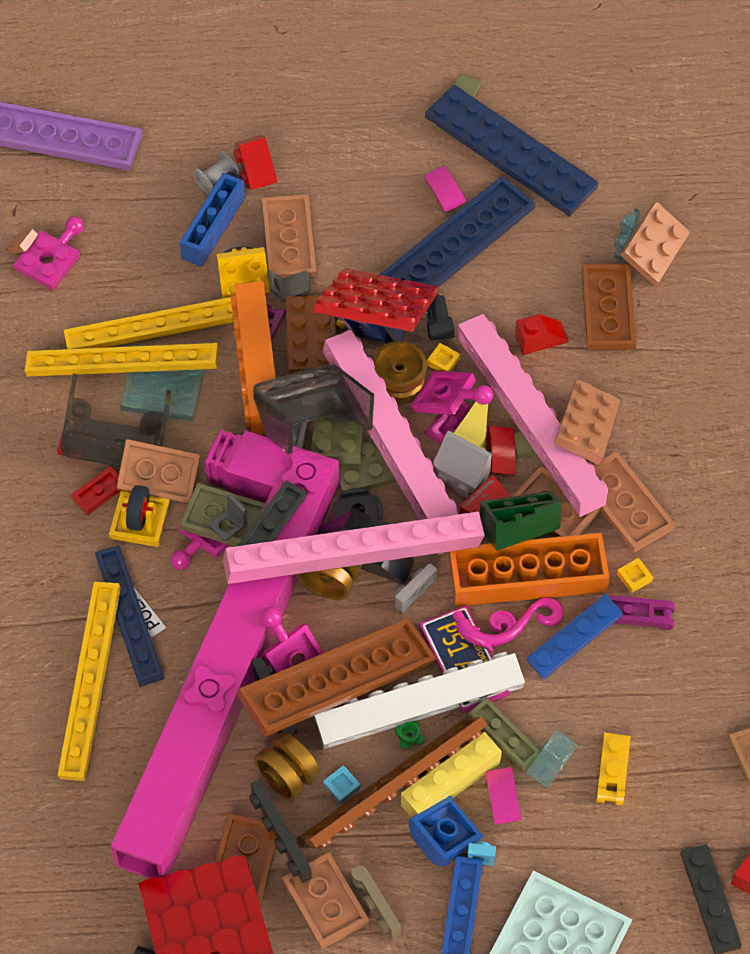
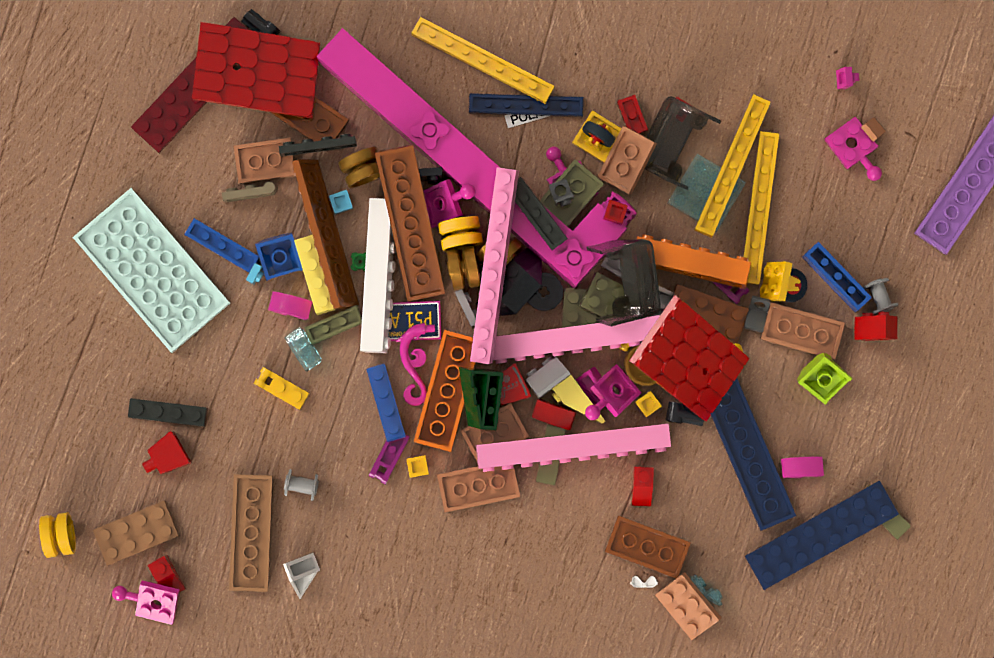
camera: 115 degrees right, 25 degrees up
nougat plate [554,379,620,465] -> none
none -> light grey hose [284,469,319,501]
none -> yellow wheel [438,216,483,251]
none -> pearl gold wheel [447,245,480,291]
none -> red plate [603,200,628,225]
none -> white piece [630,576,658,588]
none -> lime slope [797,353,852,405]

